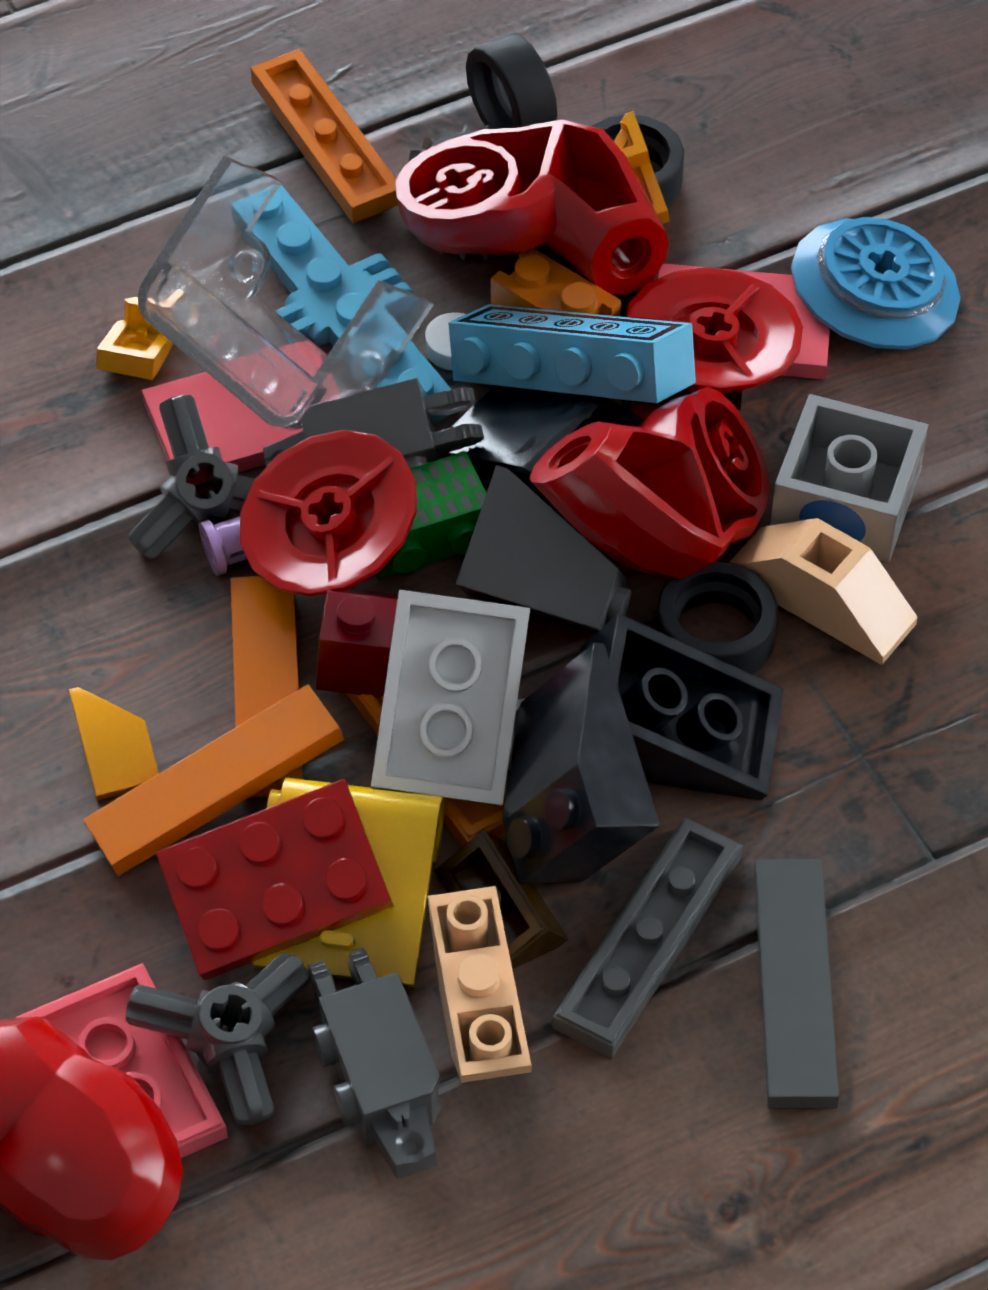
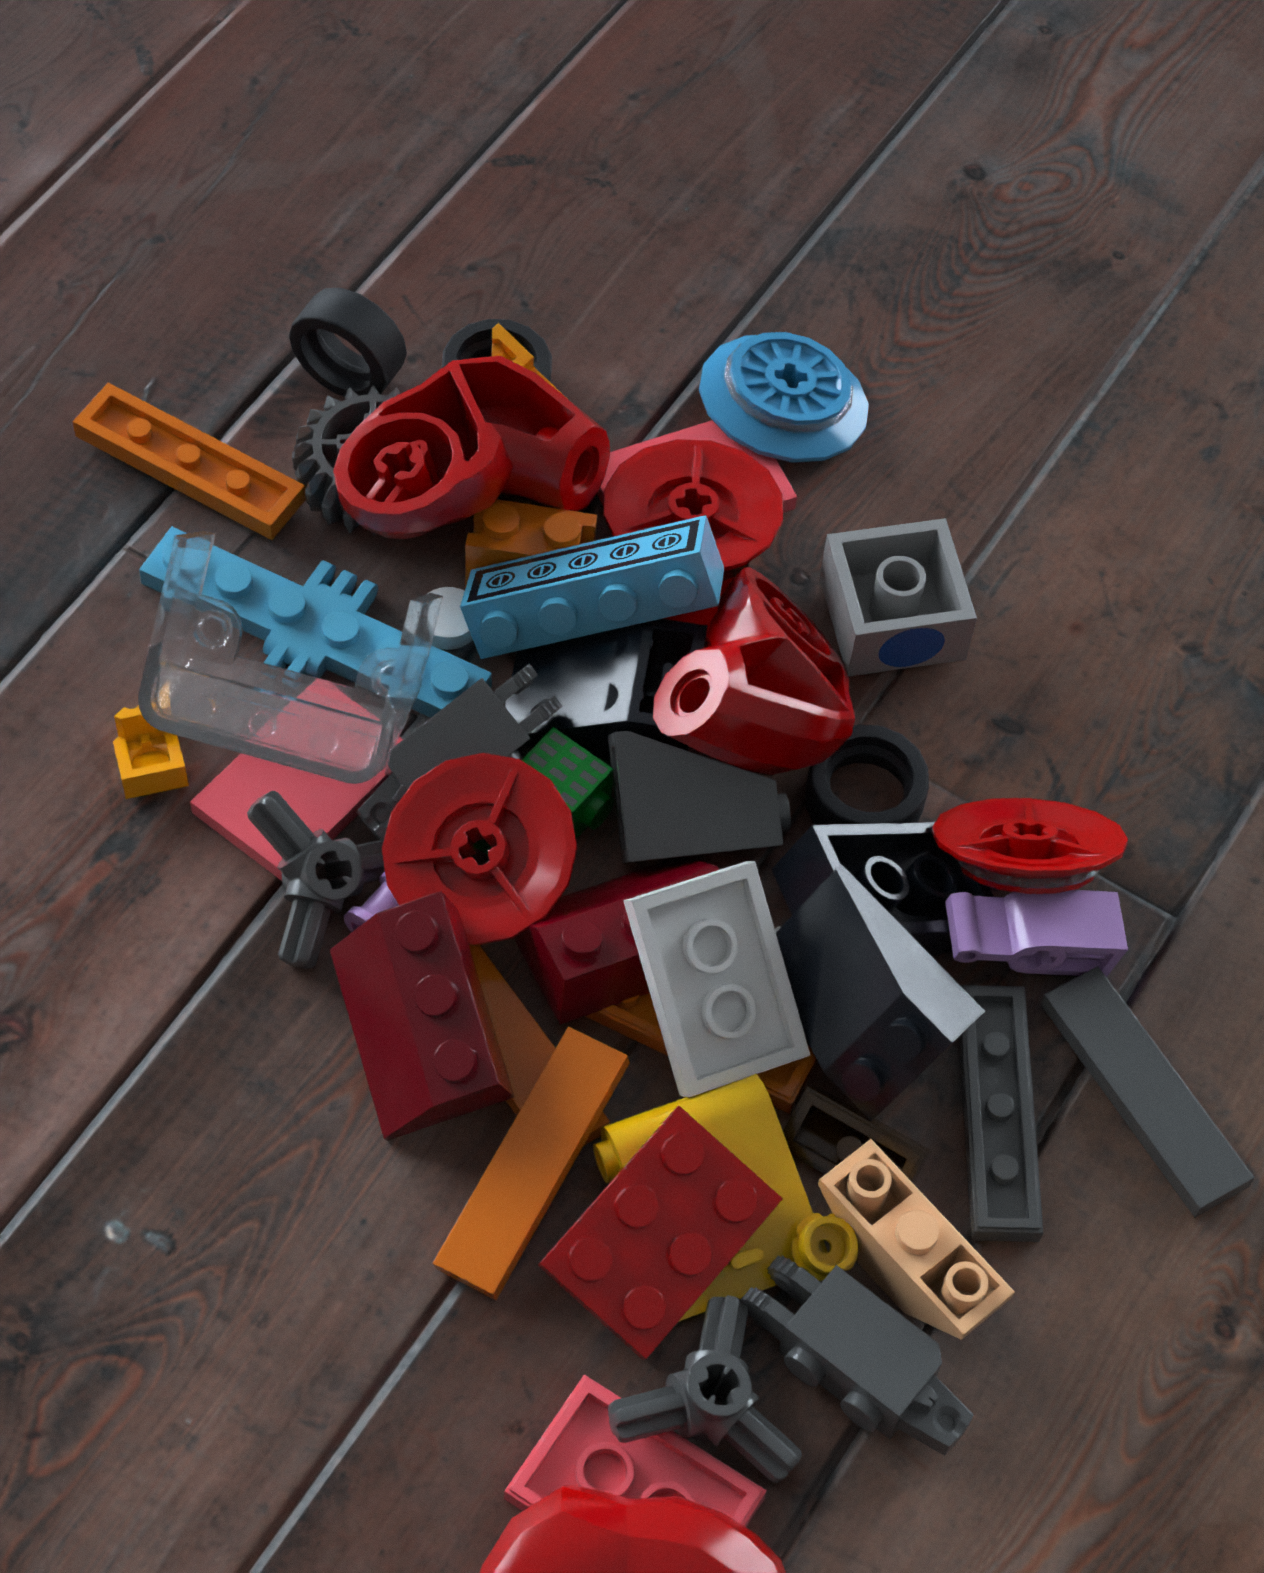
camera: 35 degrees left, 5 degrees up
light orange slope [69,687,159,801] -> none
light nougat slope [729,518,918,665] -> none
none -> dark red slope [330,891,515,1141]
none -> yellow plate [791,1213,858,1282]
none -> red piece [932,798,1128,894]
none -> lavender piece [945,890,1128,977]

